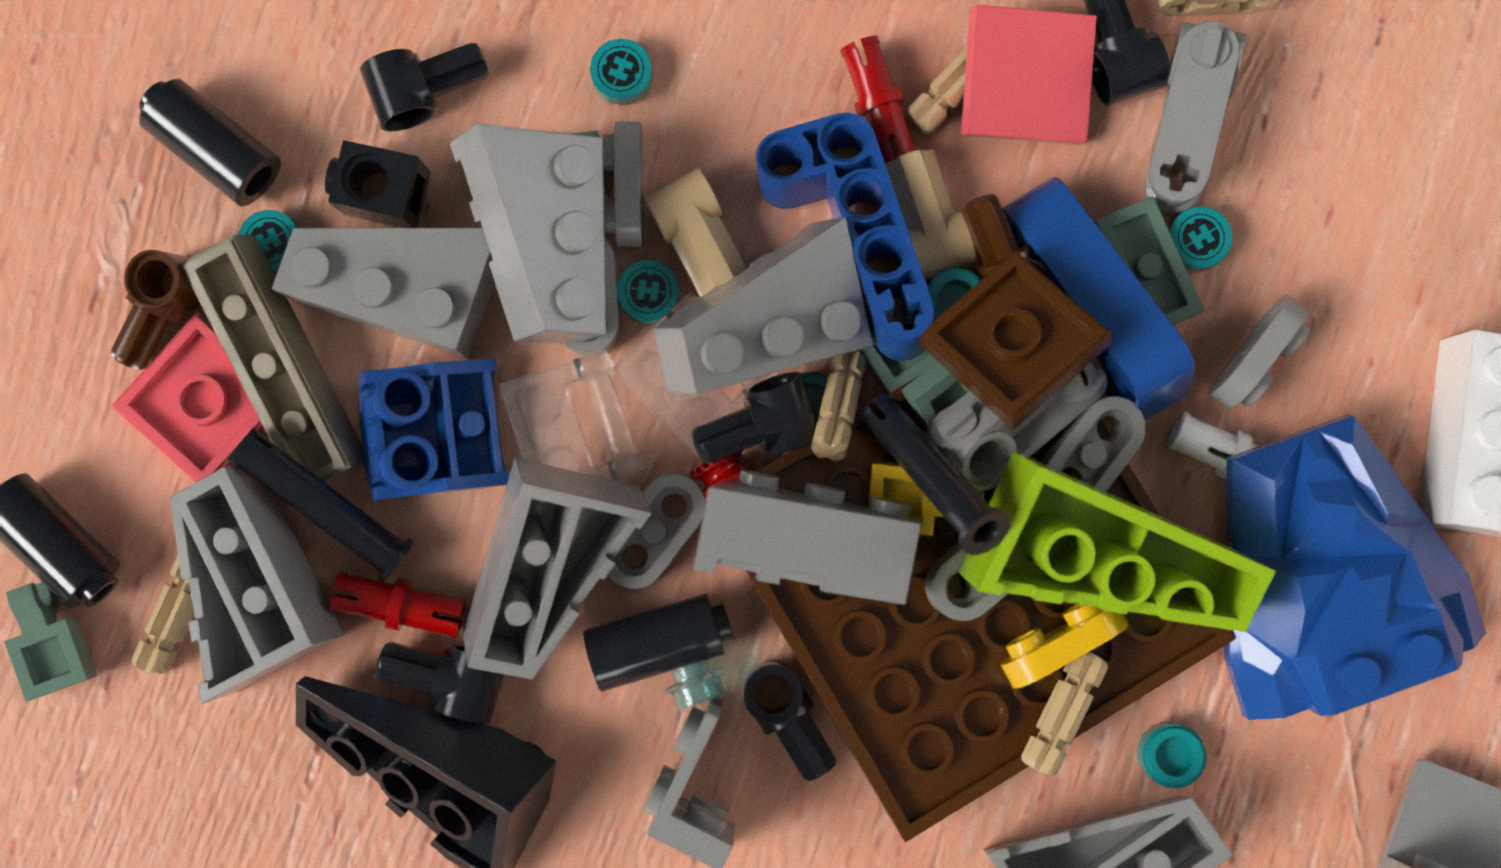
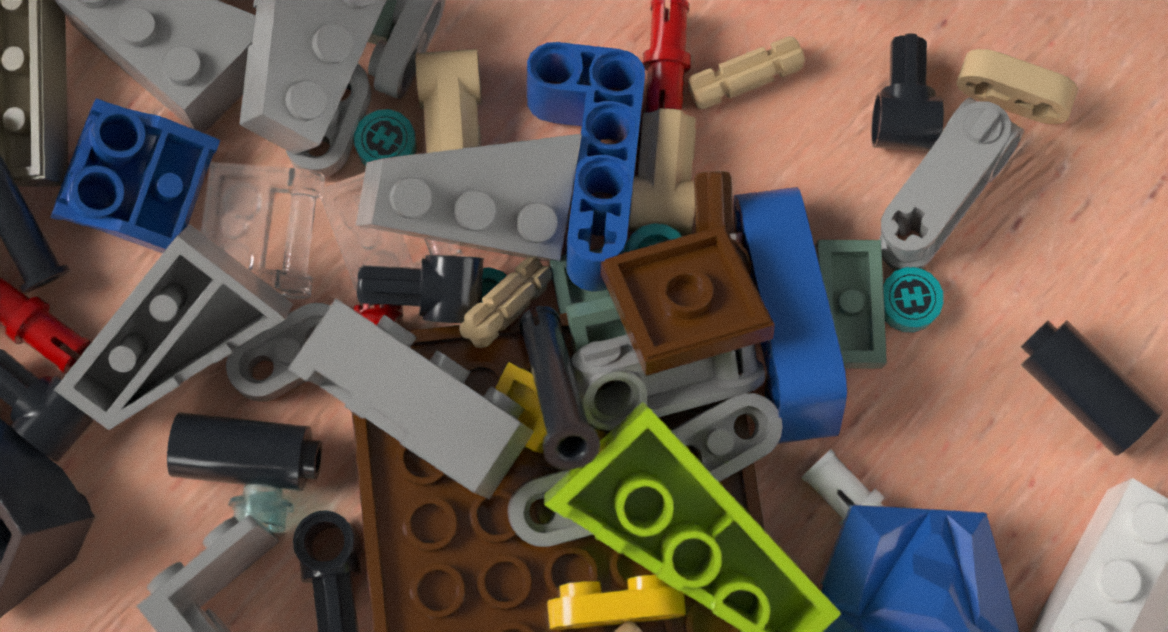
camera: 20 degrees right, 10 degrees down
coral tile [961,4,1097,145] -> none
light grey plate [1208,294,1310,410] -> none
none -> black brick [1021,320,1163,456]

